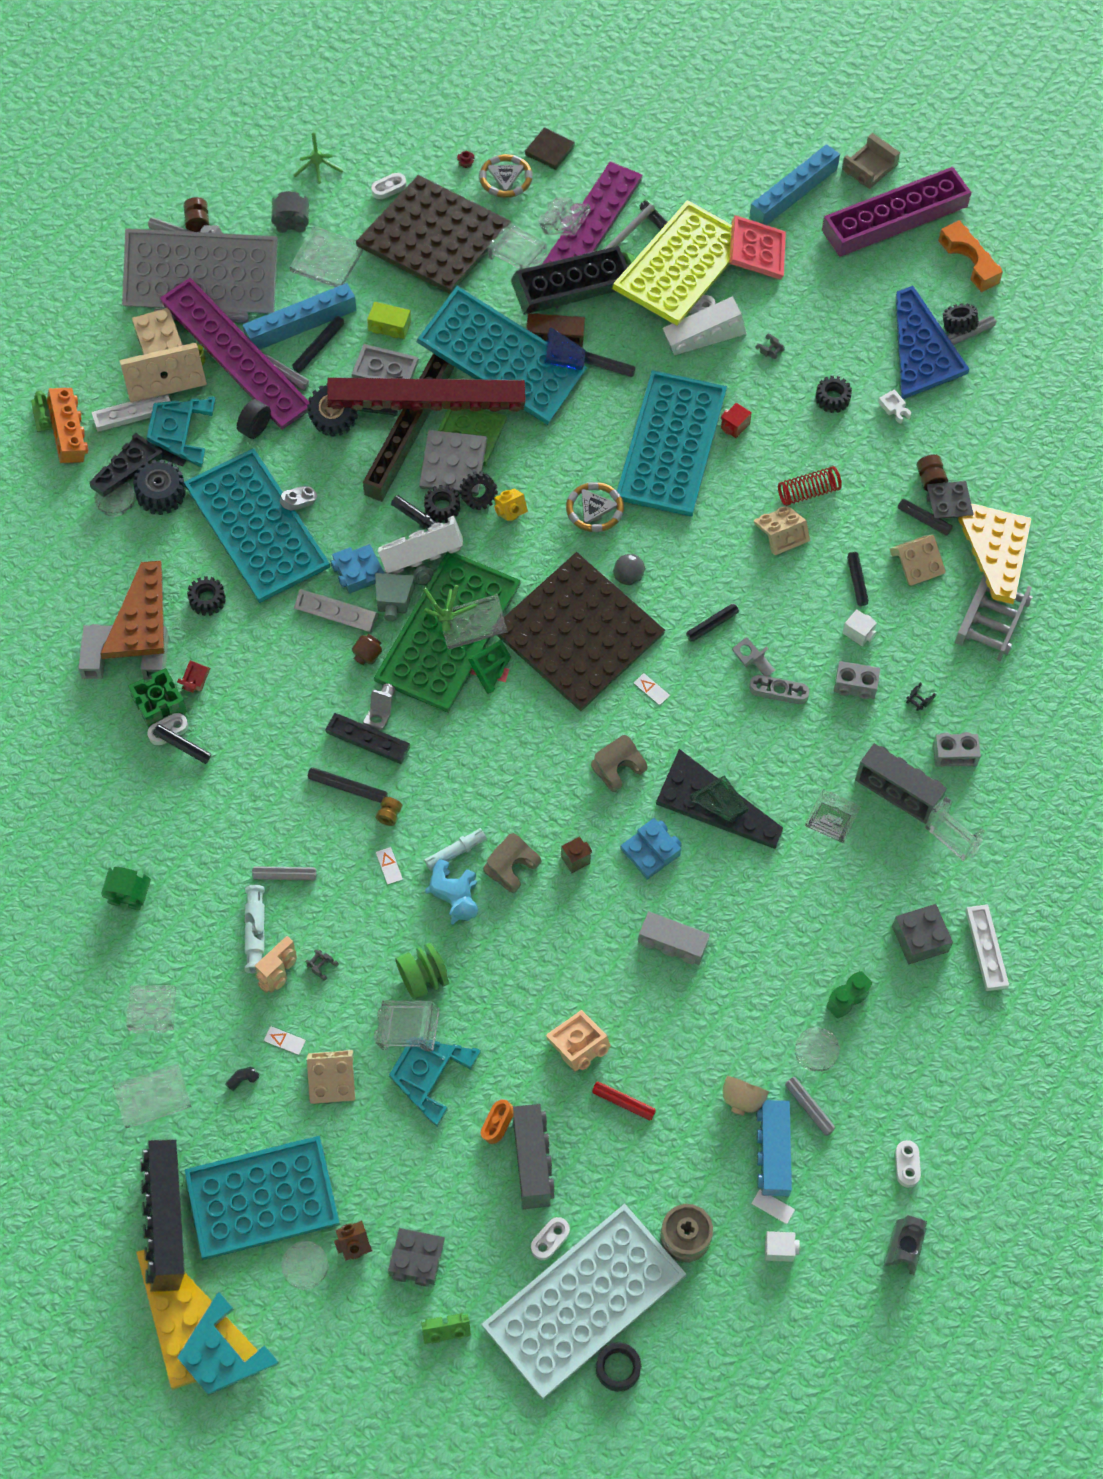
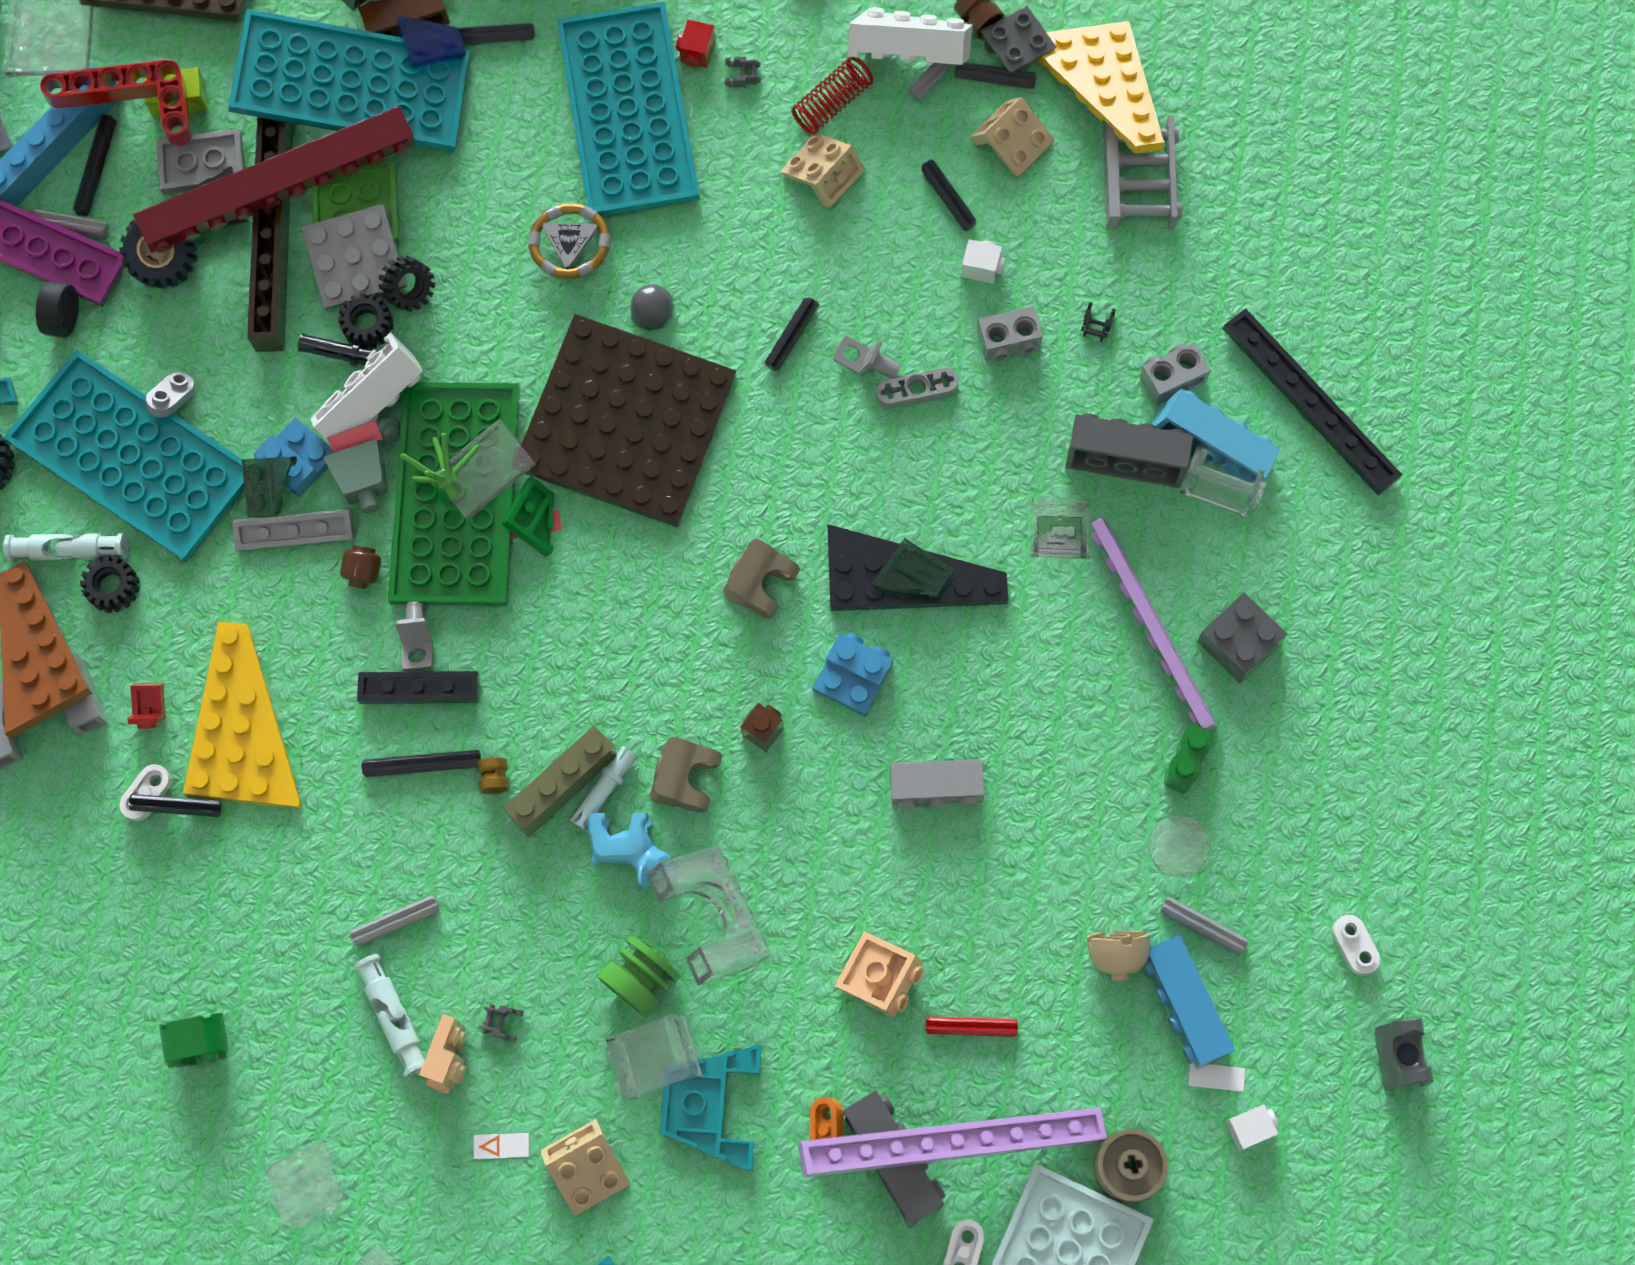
camera: 20 degrees left, 10 degrees up
green brick [128,668,187,729] -> none
black arm [225,1067,259,1091] -> none
white sticker [376,847,403,884] -> none
yellow brick [494,488,528,521] -> none
white sticker [634,673,670,705] -> none
white plate [965,904,1009,991] -> none
none -> light aqua piece [3,533,128,561]
none -> red beam [40,59,192,146]
none -> yellow wing [183,621,302,809]
none -> clear green wing [242,456,297,518]
none -> coral sticker [327,421,383,453]
none -> olive brick [504,726,617,837]
none -> clear arch [647,845,771,987]
none -> dark grey piece [725,57,761,87]
none -> lavender plate [798,1108,1108,1178]
none -> white wedge [848,8,972,65]
none -> light grey axle [909,63,952,100]
none -> lavender plate [1091,517,1218,731]
none -> medium azure wedge [1151,389,1280,486]
none -> black plate [1223,308,1403,496]

